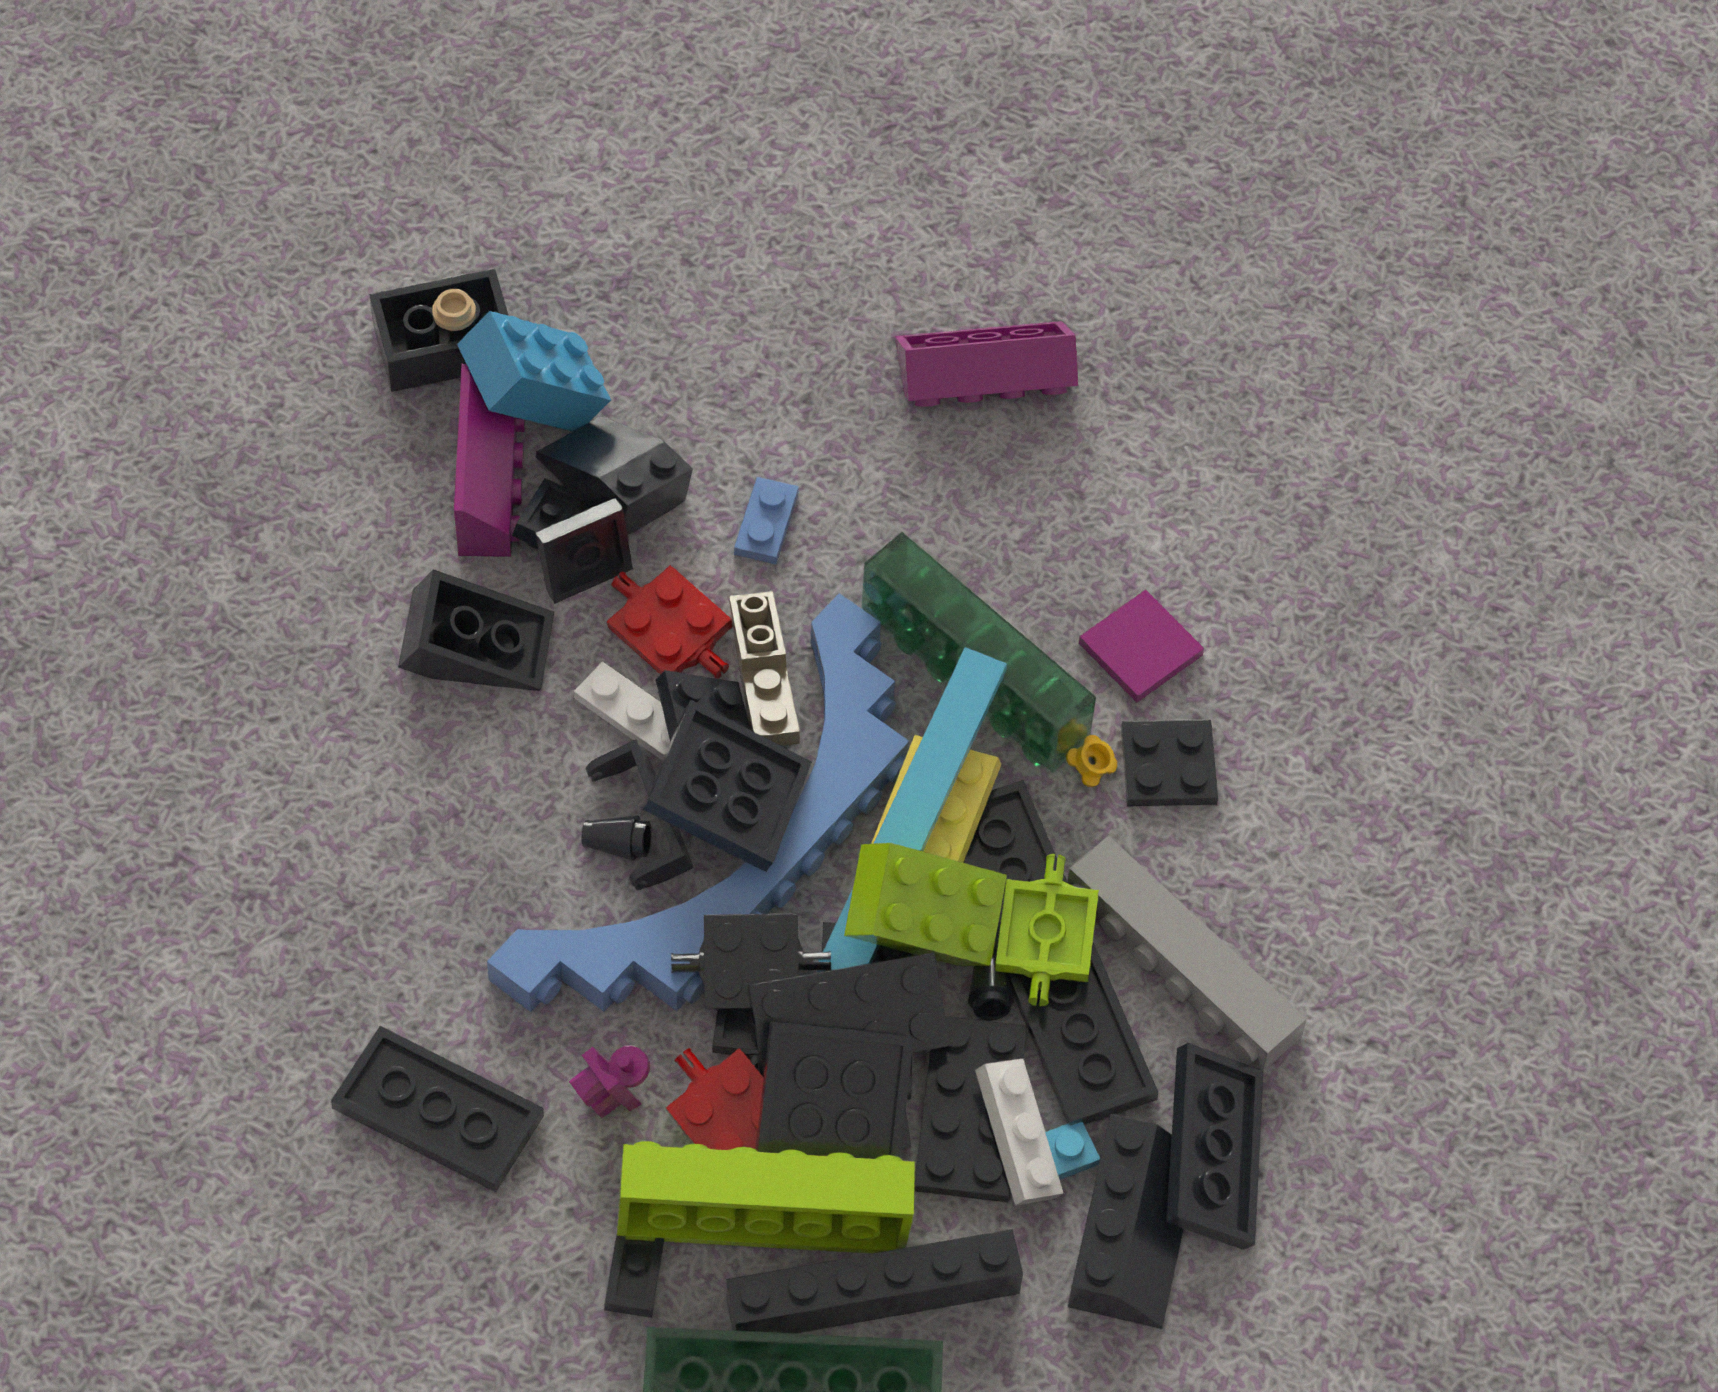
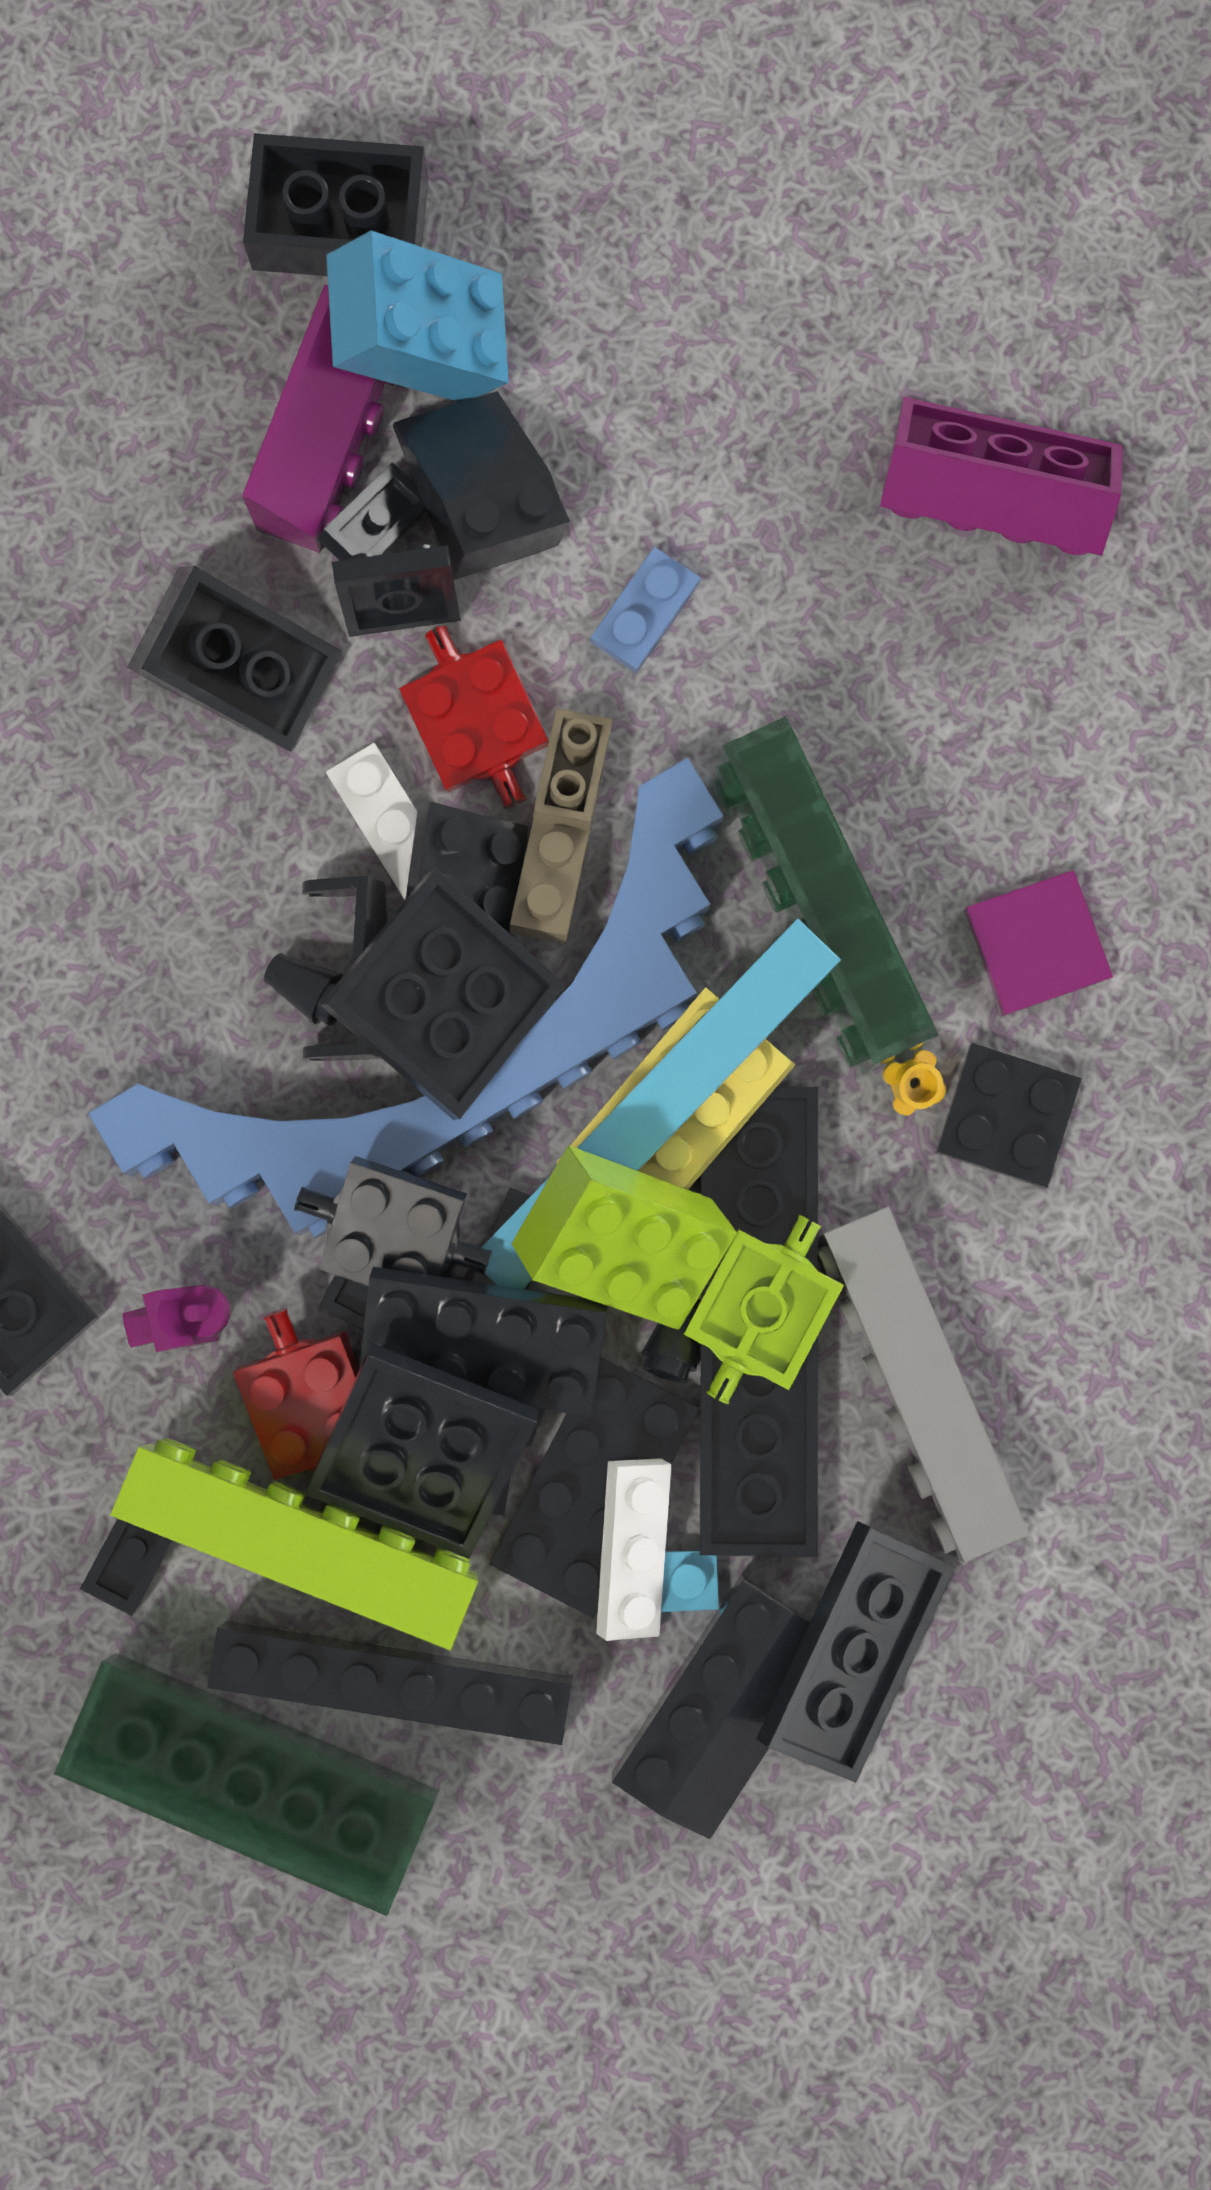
camera: 25 degrees right, 25 degrees up
tan plate [432,289,476,331] -> none

